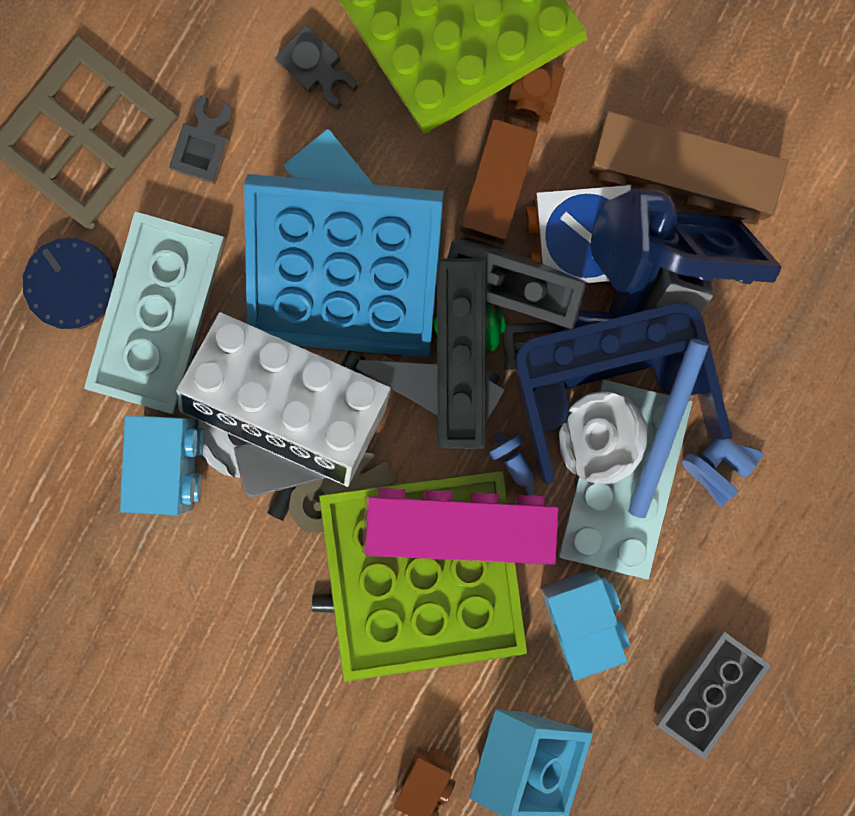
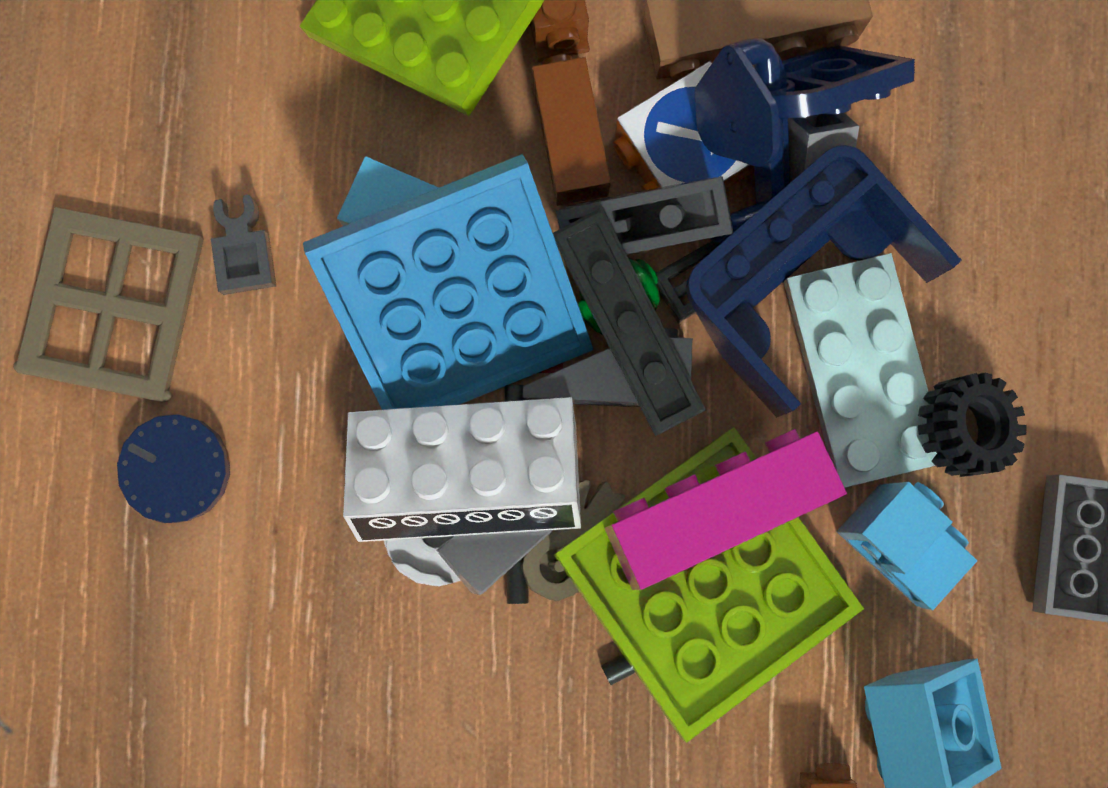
camera: 30 degrees left, 5 degrees down
light aqua plate [84,211,226,414] -> none
medium azure brick [120,416,204,515] -> none
dark grey plate [275,25,358,109] -> none
medium blue piece [488,431,536,495] -> none
white tile [559,390,647,485] -> none
medium blue bar [628,338,709,518] -> none
medium blue piece [681,438,764,508] -> none
none -> black tyre [918,373,1027,477]

